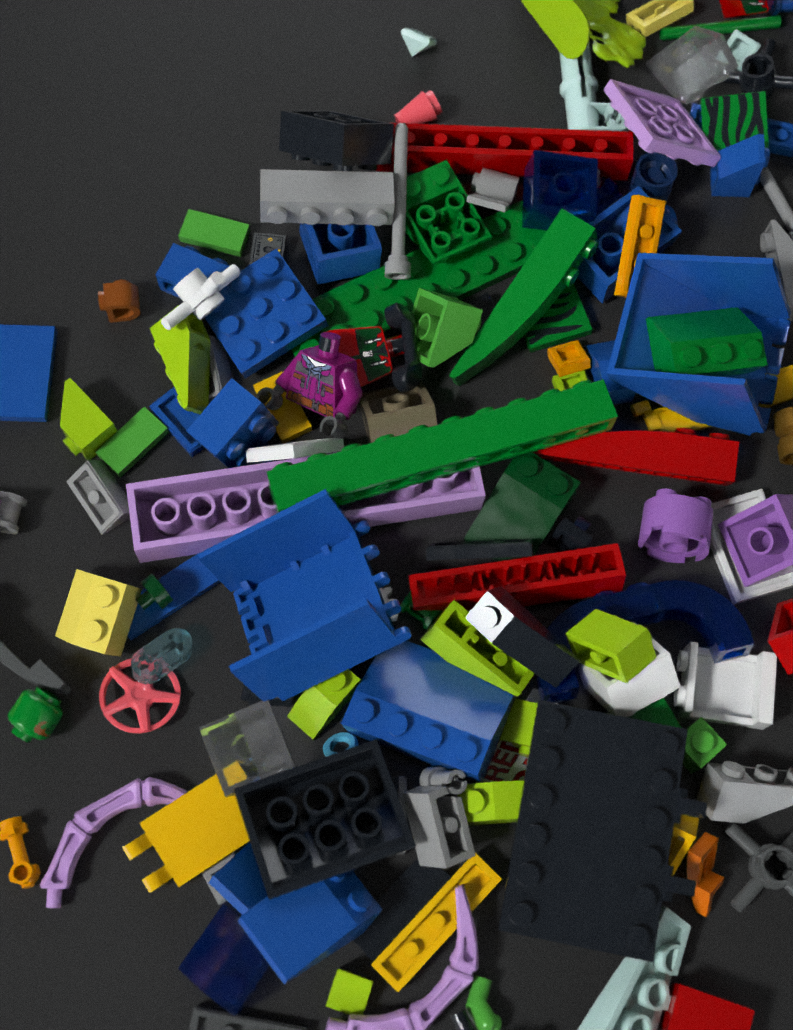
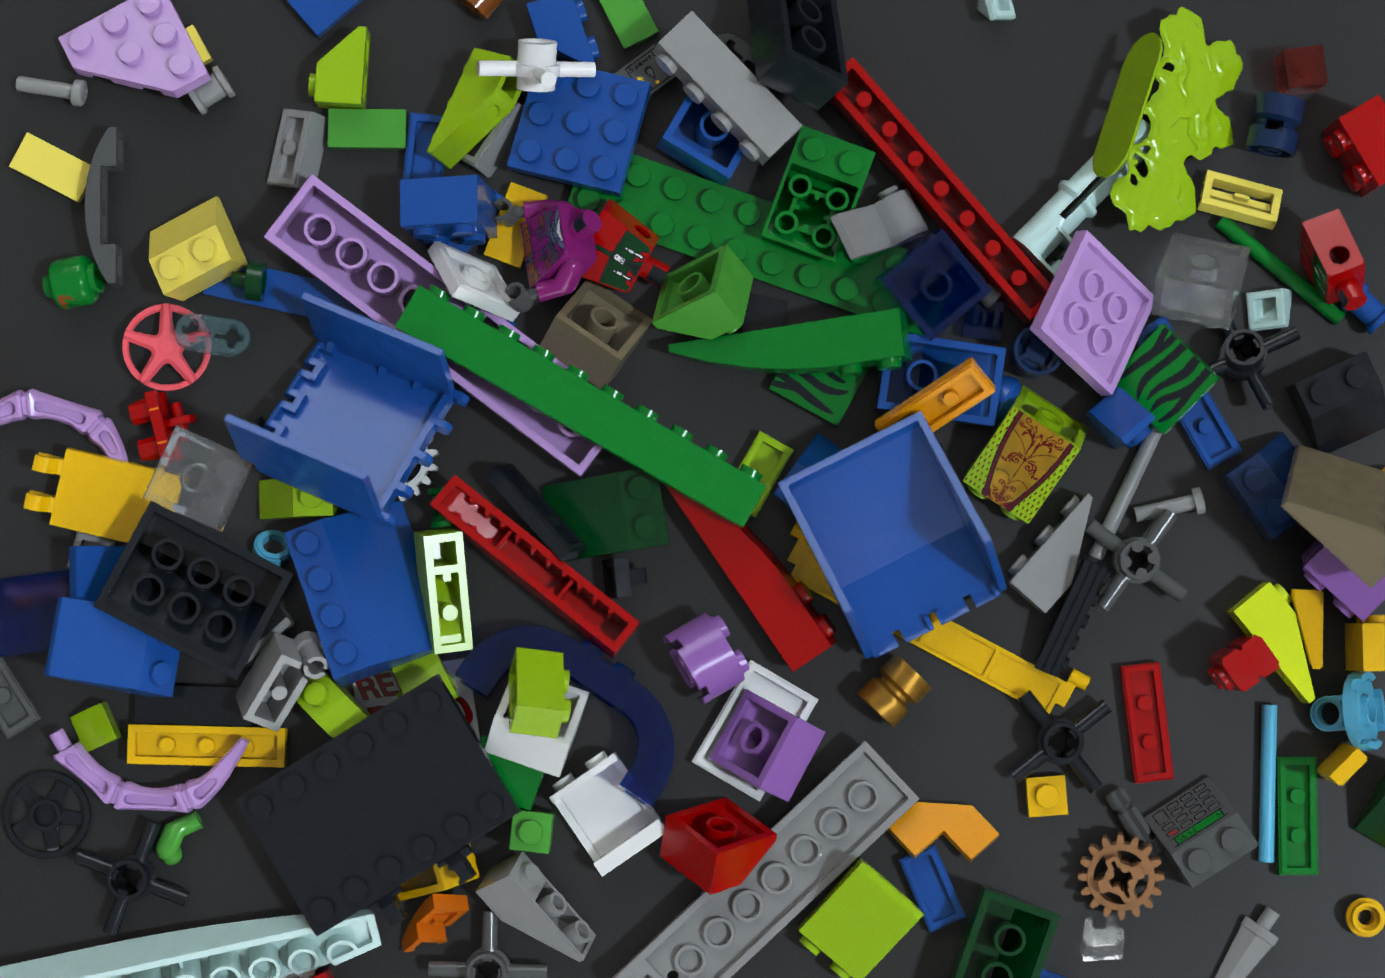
camera: 50 degrees right, 15 degrees up
light grey piece [384,123,411,280] -> none
black bar [384,302,422,393] -> none
coral cone [394,90,442,124] -> none
black slope [465,586,581,688] -> none
light orange tile [547,340,591,377] -> none
green slope [646,307,768,377] -> none
none -> red hips [128,390,198,463]
none -> slope [963,385,1088,524]

